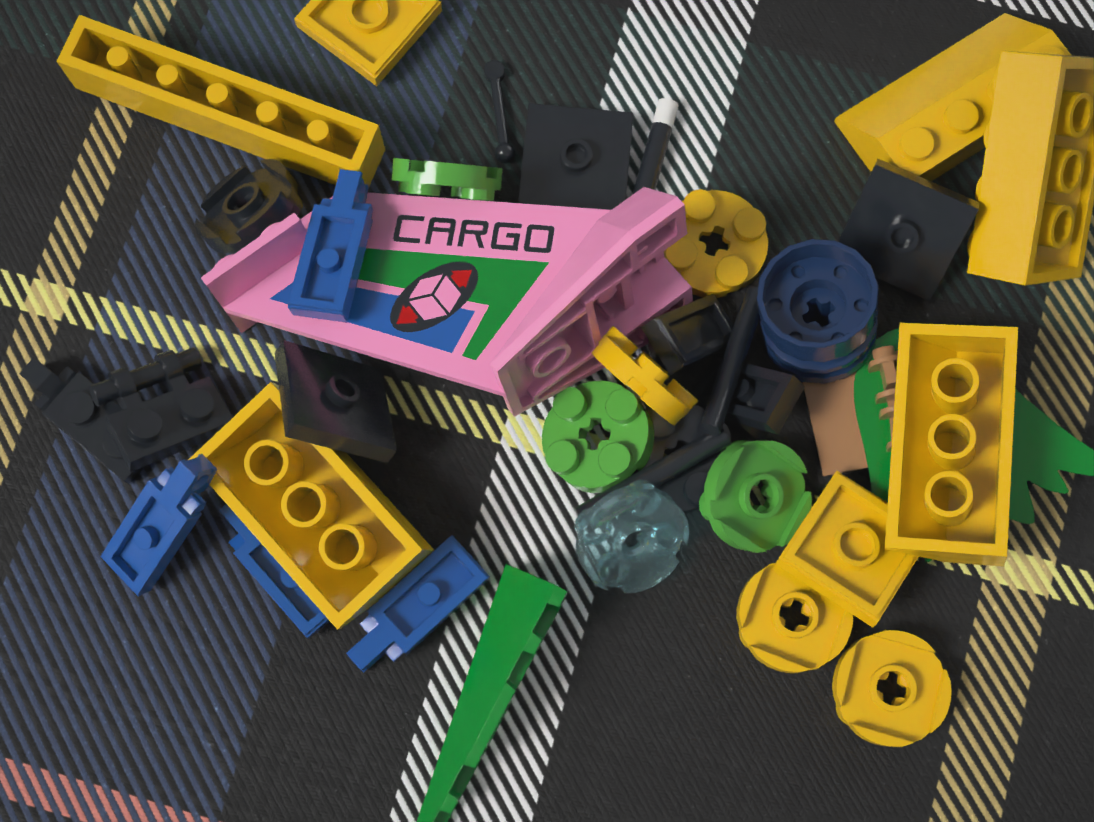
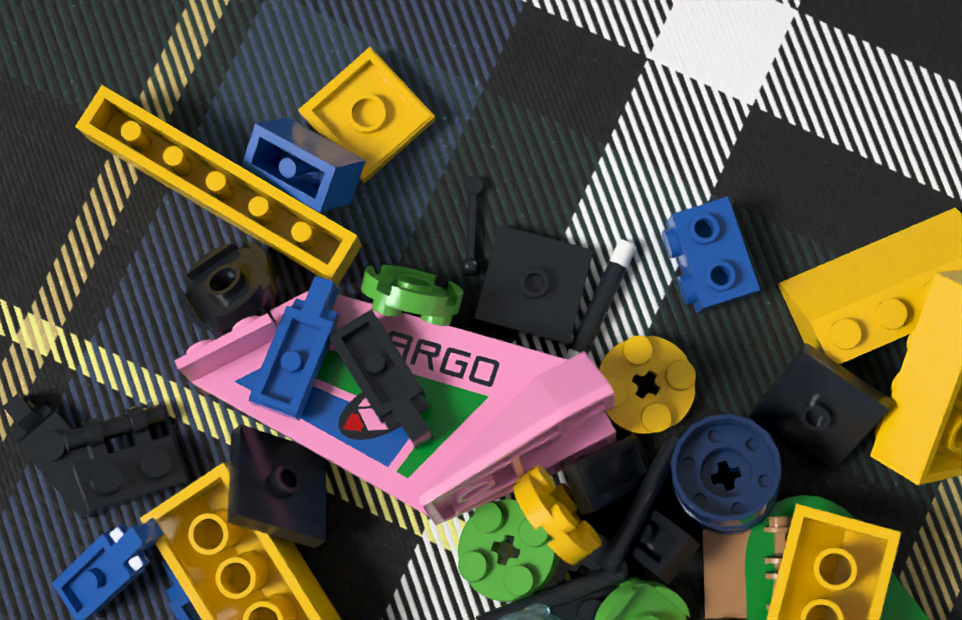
camera: 10 degrees right, 5 degrees up
none -> blue brick [241,117,366,213]
none -> black hinge [328,309,434,450]
none -> blue brick [662,196,760,314]

